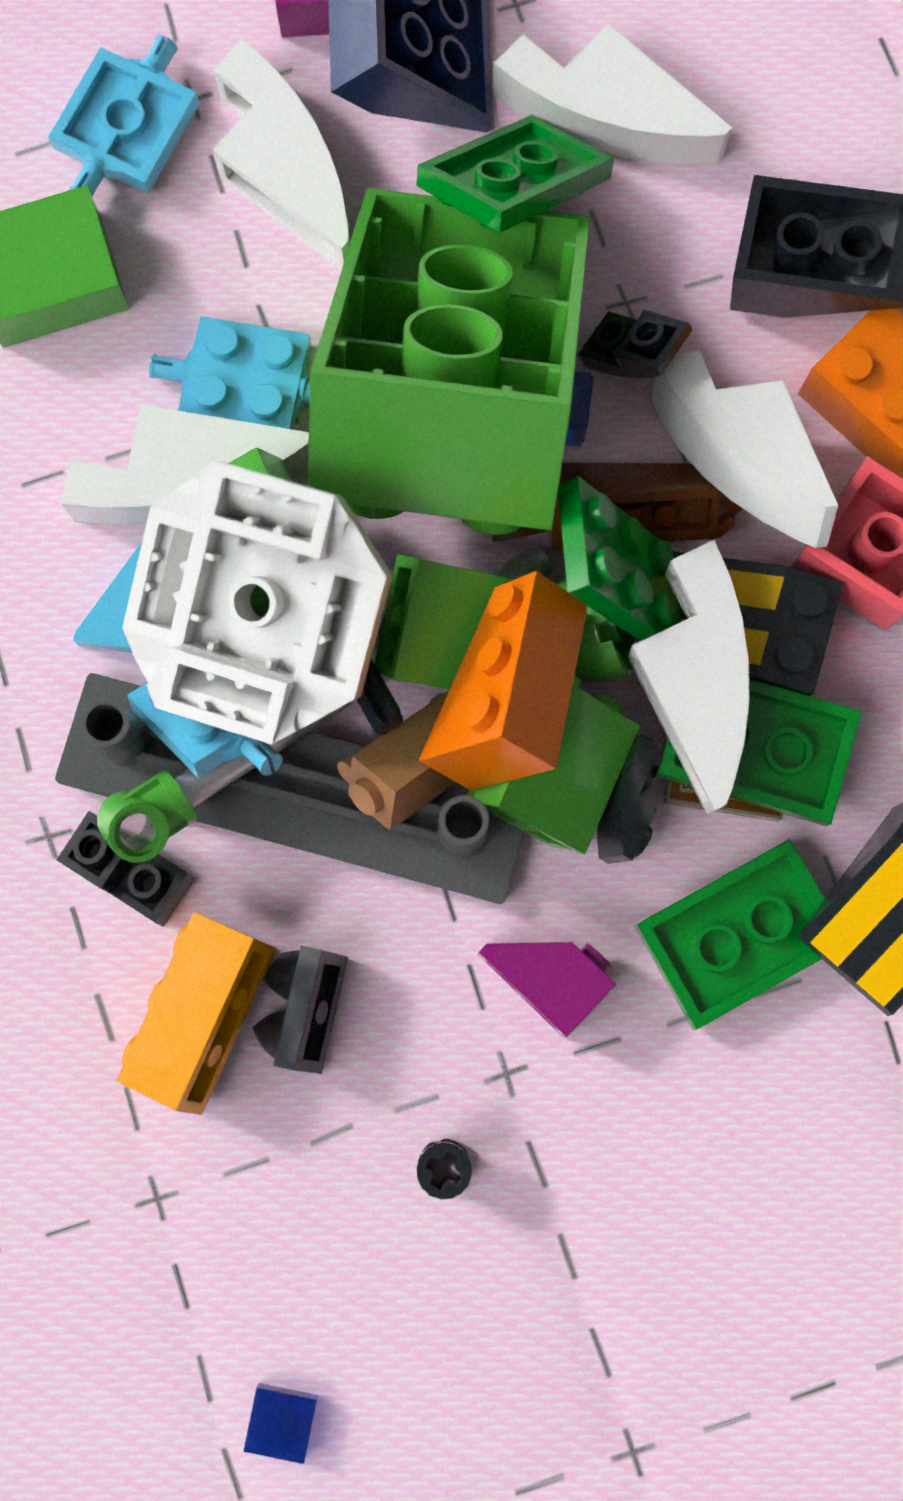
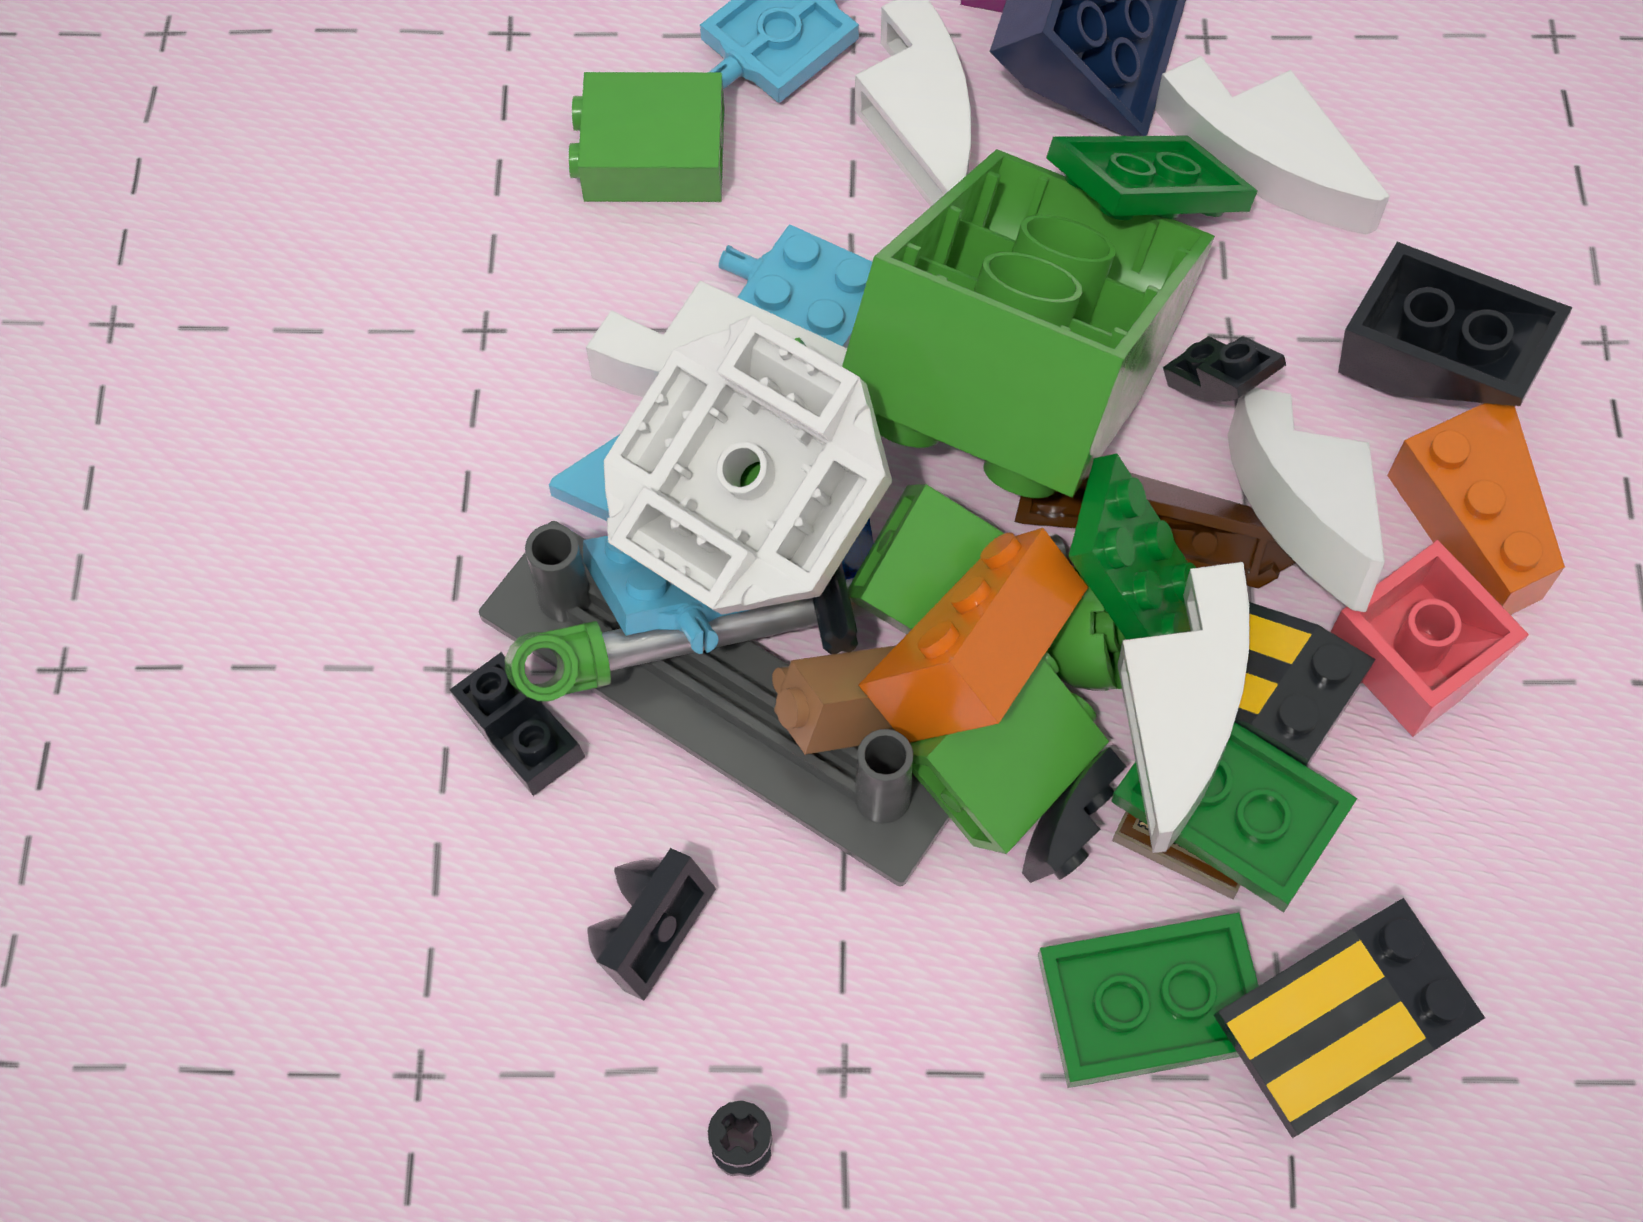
camera: 20 degrees right, 15 degrees down
light orange brick [116,912,277,1115] -> none
magenta slope [477,942,617,1038] -> none
clear blue tile [565,370,594,446] -> none

